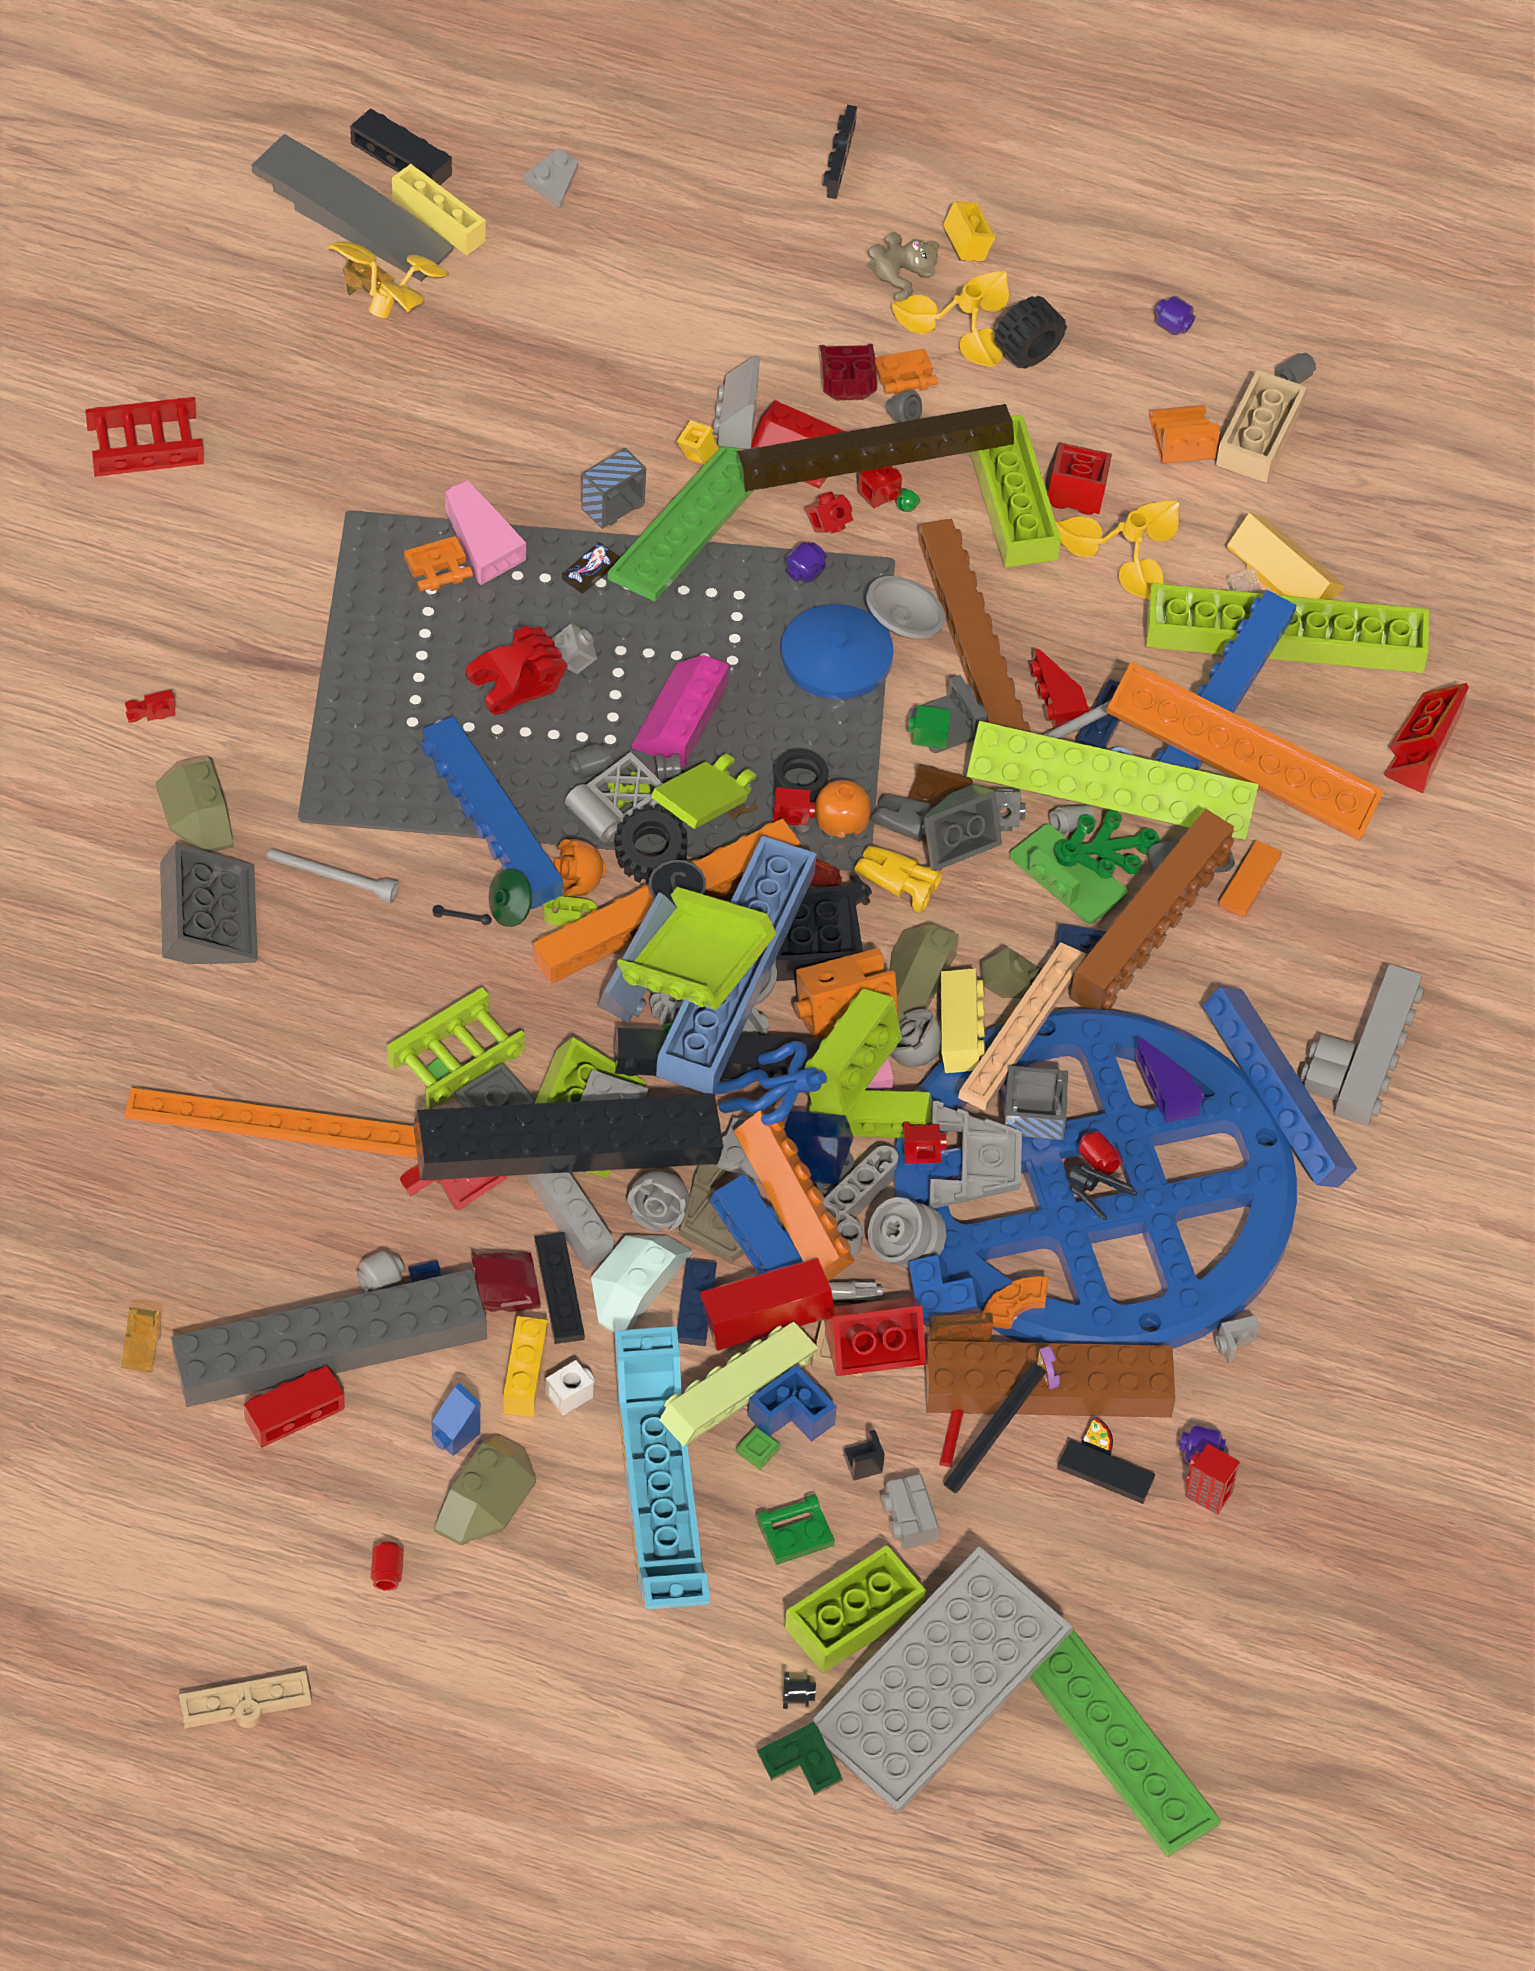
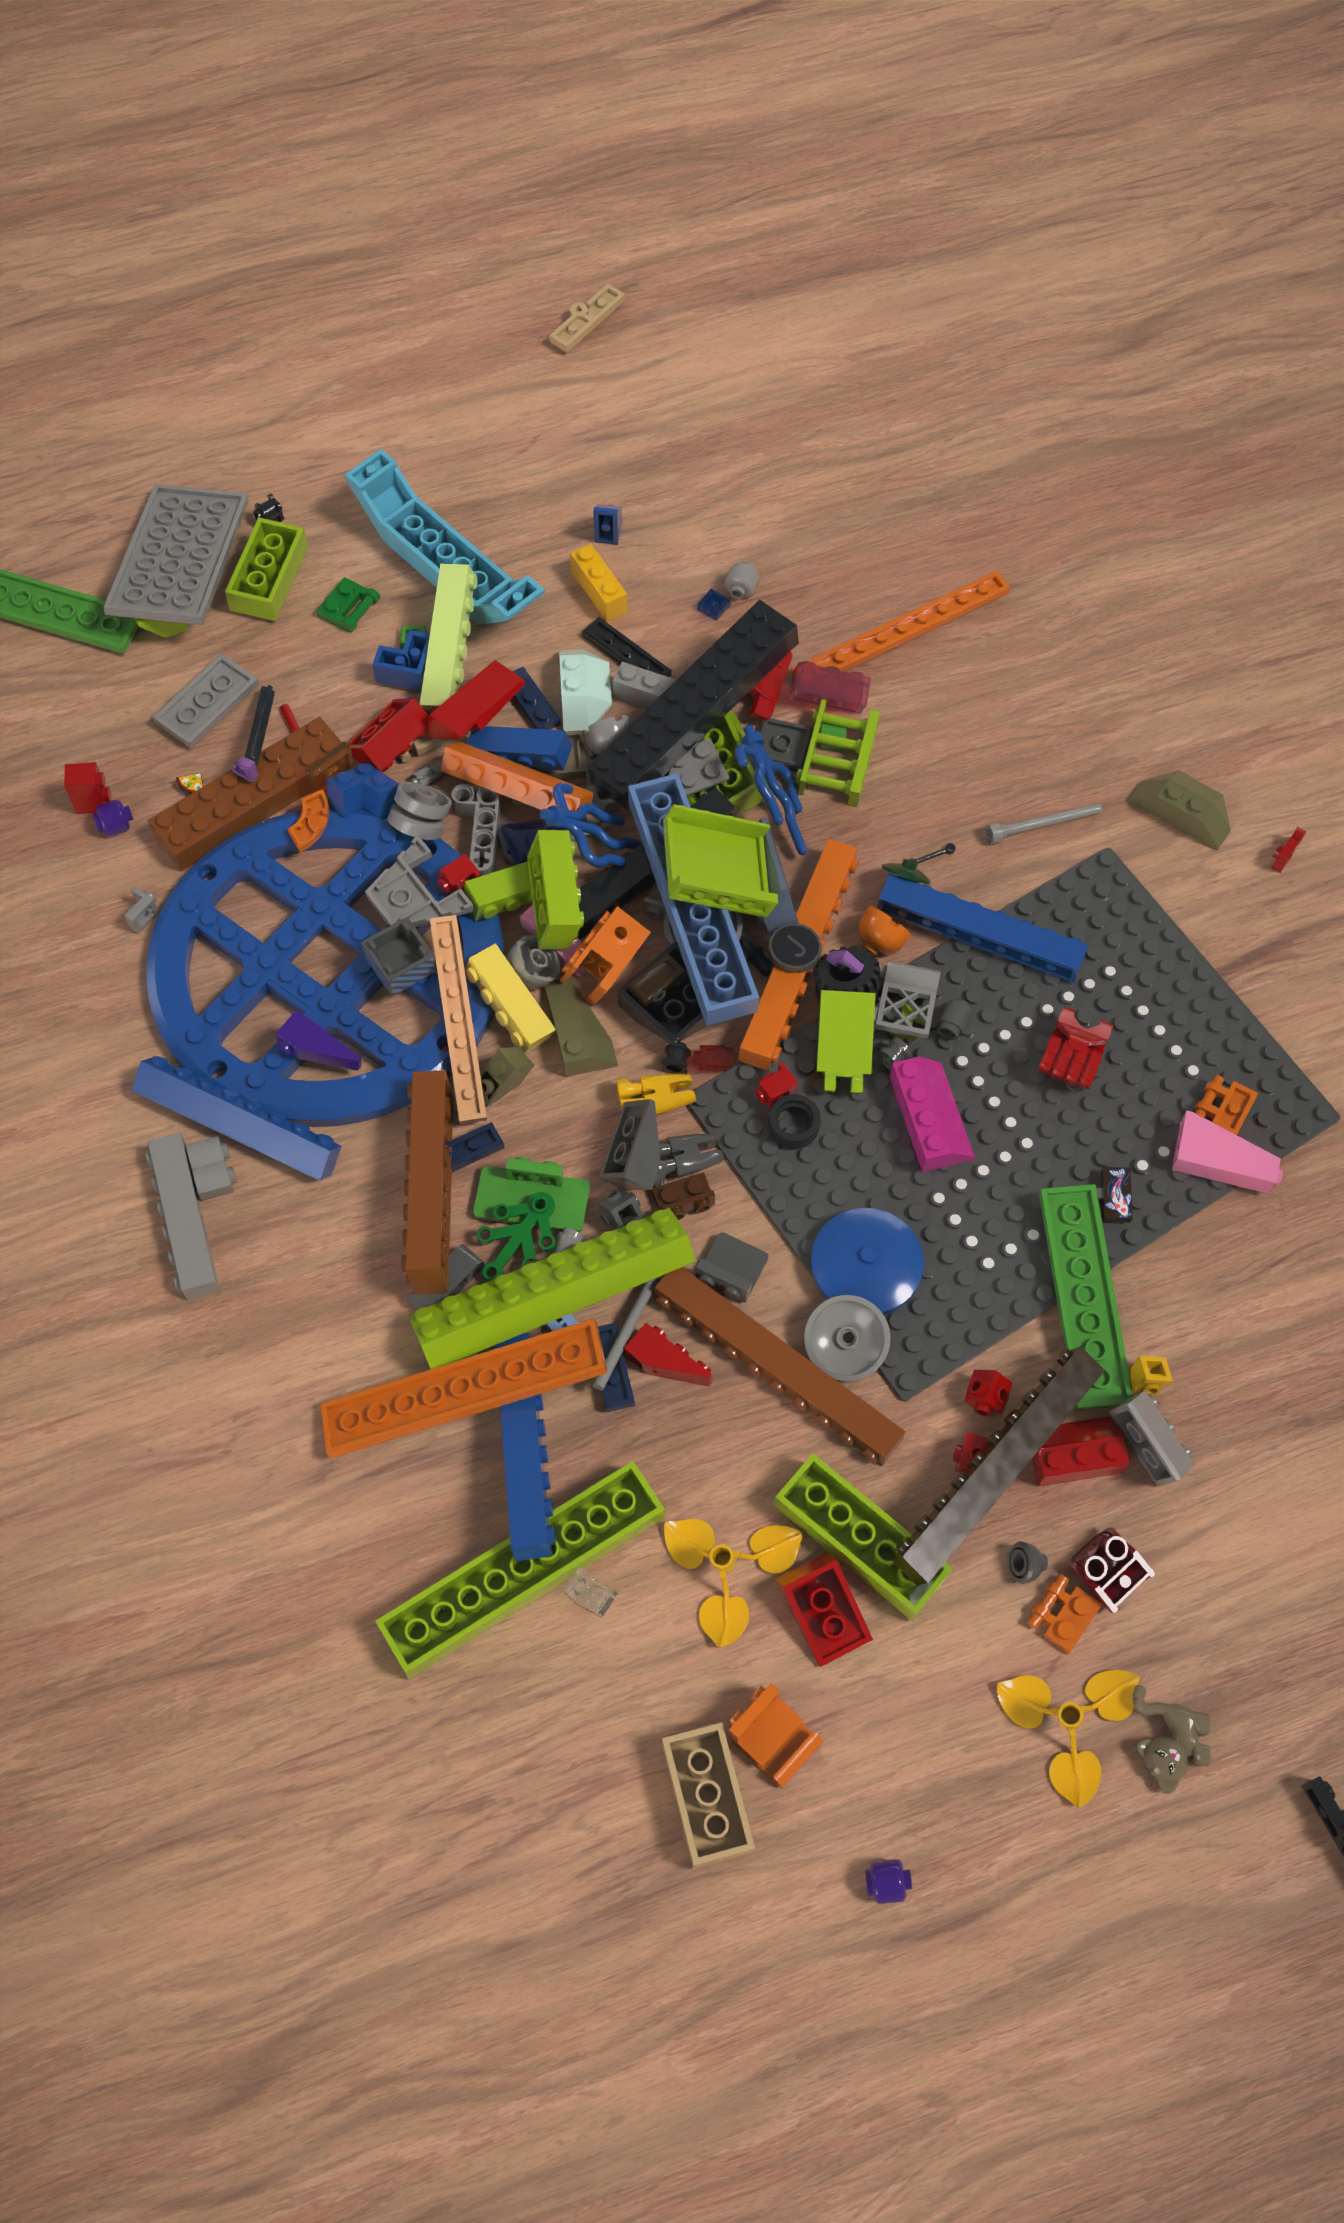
camera: 145 degrees right, 10 degrees up
clear yellow slope [121,1307,161,1373] -> none
dark grey slope [160,843,257,964] -> none
dark grey brick [171,1269,487,1407] -> none
red brick [244,1366,345,1448] -> none
red brick [370,1541,404,1591] -> none
olive wedge [434,1435,536,1545] -> none
dark red slope [471,1252,541,1312] -> none
lime beam [543,896,597,926] -> none
white brick [545,1360,595,1416] -> none
light grey brick [552,624,597,674] -> none
dark grey container [581,447,646,529] -> none
dark green plate [756,1722,843,1795] -> none
dark purple head [786,542,827,583] -> none
orange cylinder [814,780,871,838] -> none
black panel [843,1430,885,1481] -> none
light grey brick [881,1474,940,1550] -> none
green hinge [896,488,920,512] -> none
green brick [908,705,951,749] -> none
yellow brick [943,201,995,261] -> none
black tyre [994,296,1067,369] -> none
black tile [1057,1439,1156,1504] -> none
black plant [1068,1161,1137,1220] -> none
red brick [1079,1131,1122,1175] -> none
orange tile [1219,840,1282,918] -> none
yellow slope [1227,513,1345,600] -> none
dark grey brick [1276,353,1316,384] -> none
red slope [1384,683,1469,794] -> none
none -> light grey plate [153,653,259,749]
none -> dark brown tile [628,953,686,1007]
none -> blue plant [735,725,807,855]
none -> clear pink brick [789,661,871,714]
none -> medium lavender tile [826,950,864,973]

